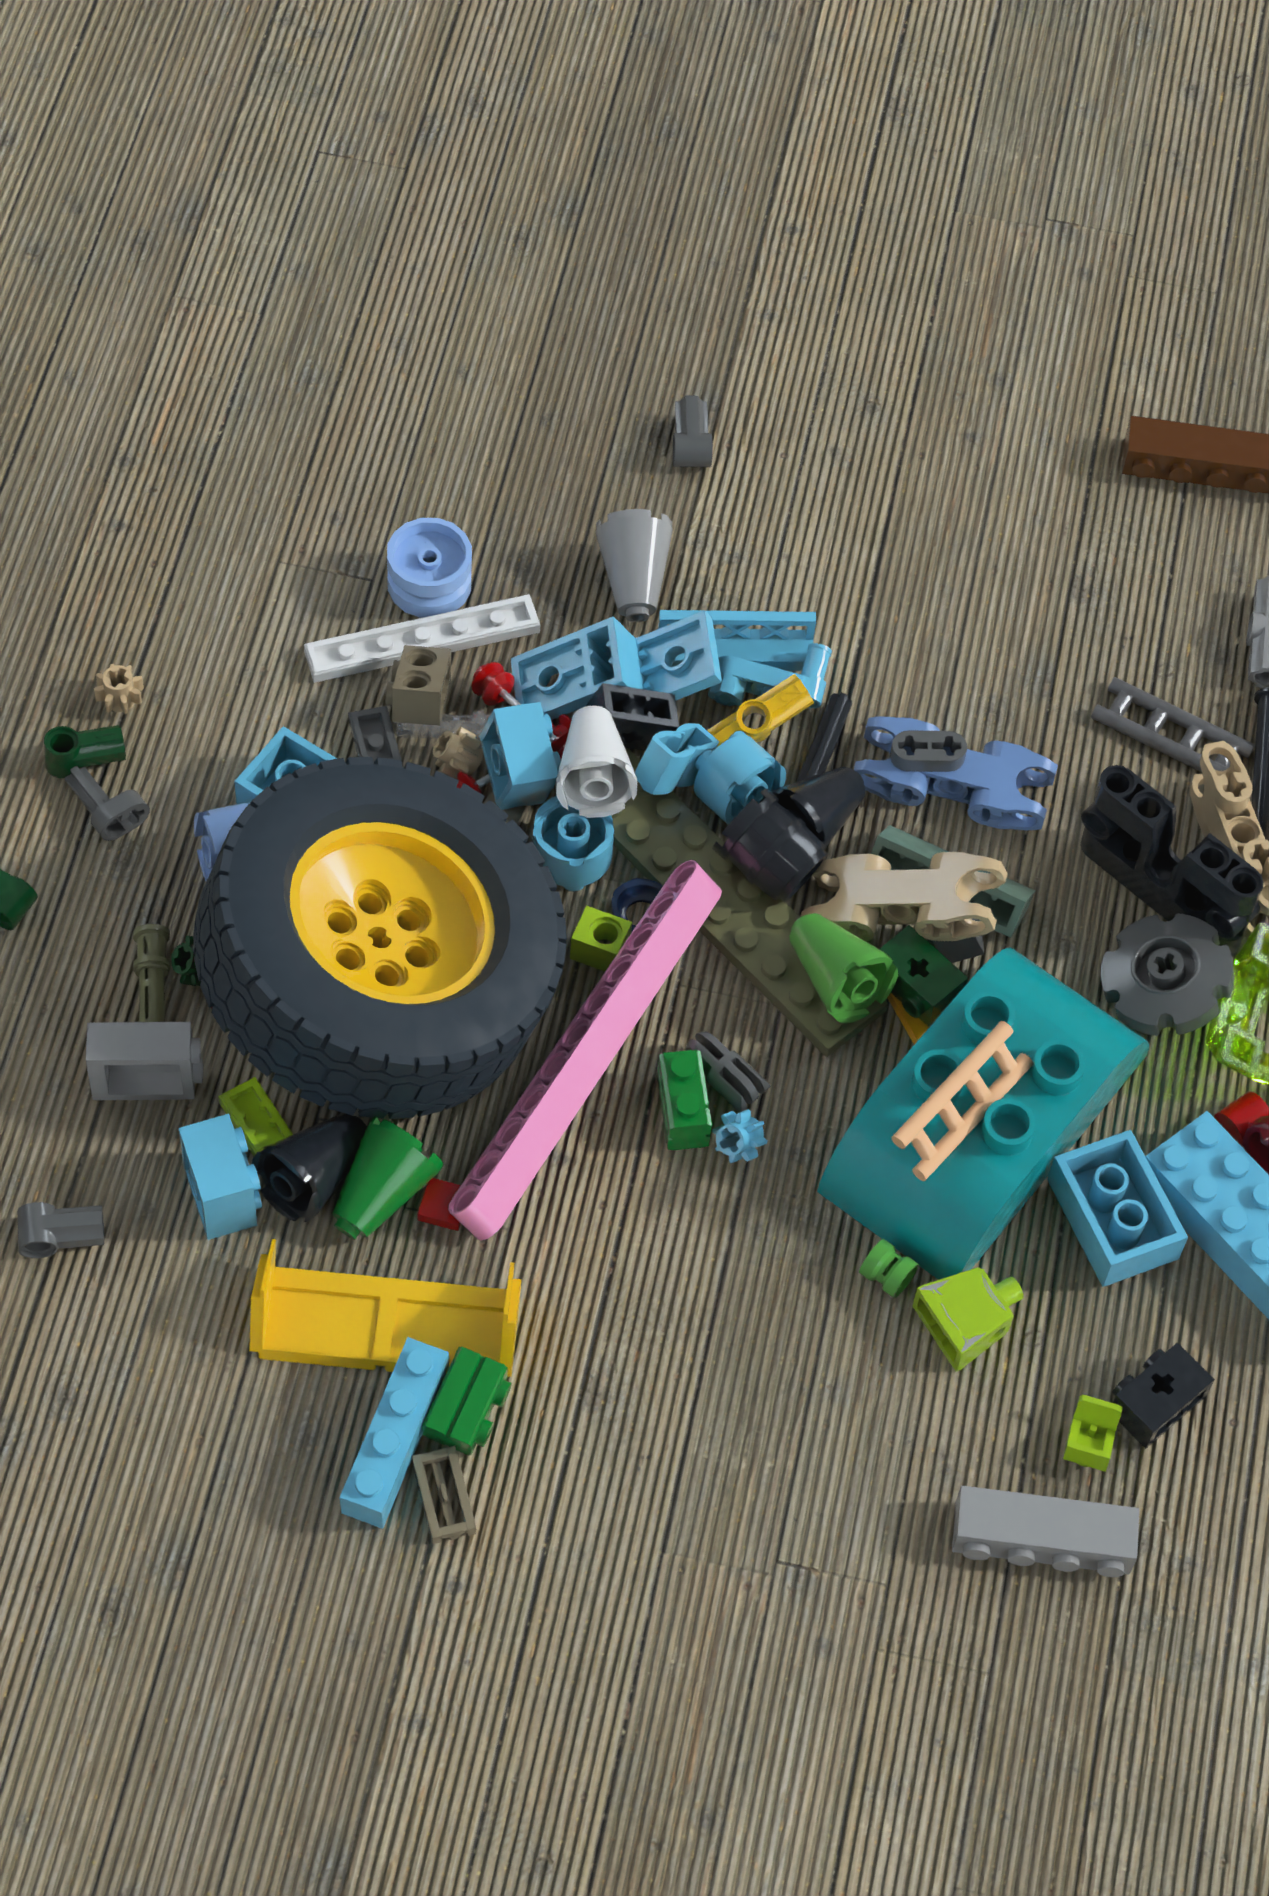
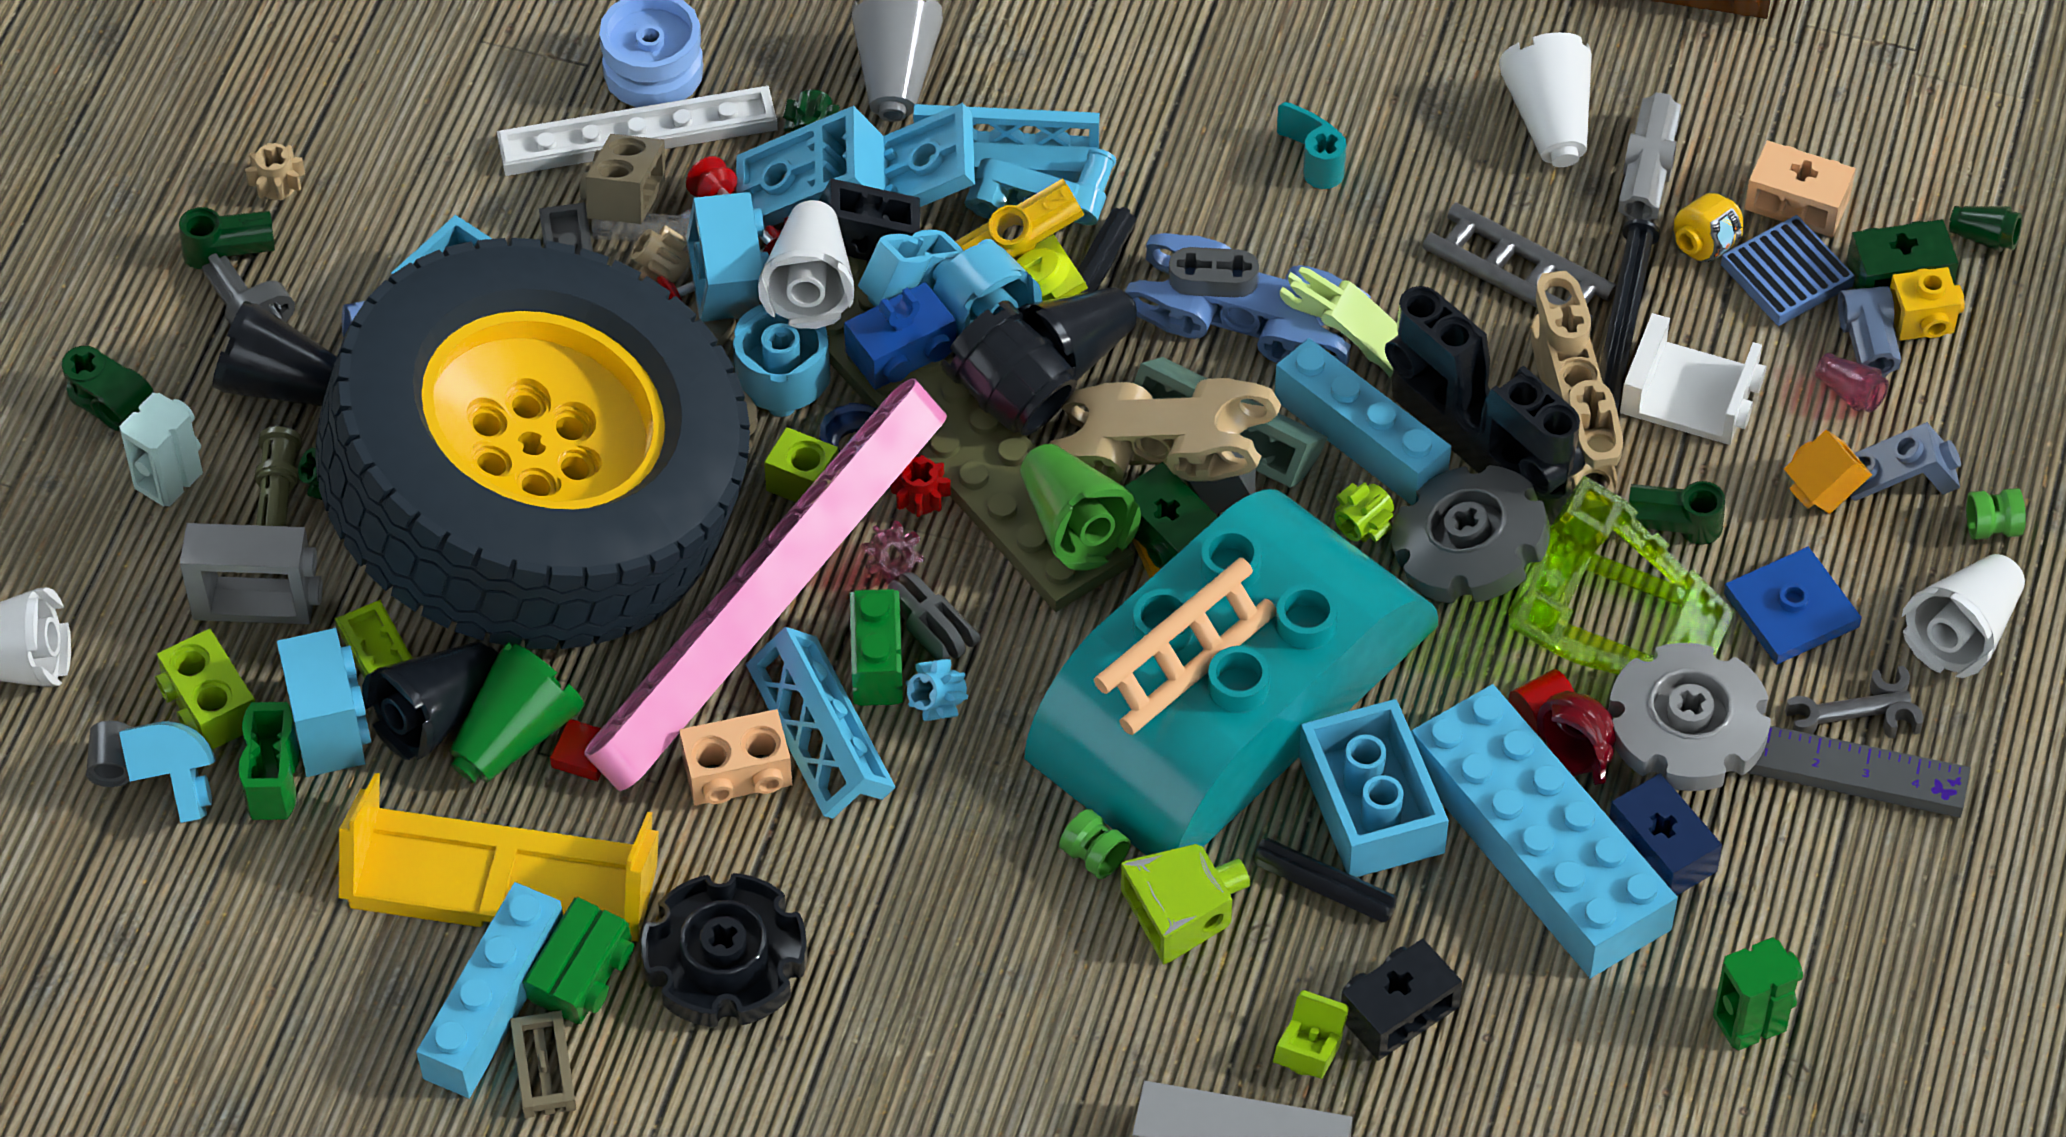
camera: 10 degrees right, 5 degrees down
none -> light aqua brick [119,393,203,507]
none -> medium azure brick [119,721,216,823]
none -> lime brick [155,628,255,750]
none -> black cone [212,301,337,406]
none -> green brick [239,702,300,820]
none -> black piece [641,873,807,1027]
none -> light nougat brick [679,709,793,806]
none -> medium azure fence [746,627,896,819]
none -> dark green gear [783,89,840,132]
none -> blue brick [844,282,956,390]
none -> clear pink gear [861,520,925,584]
none -> red gear [890,455,951,517]
none -> neon yellow piece [1017,234,1088,301]
none -> black axle [1254,838,1397,922]
none -> medium azure brick [1275,338,1451,505]
none -> teal panel [1277,102,1347,189]
none -> yellowish green arm [1280,267,1398,378]
none -> lime gear [1334,482,1394,542]
none -> white cone [1499,32,1592,167]

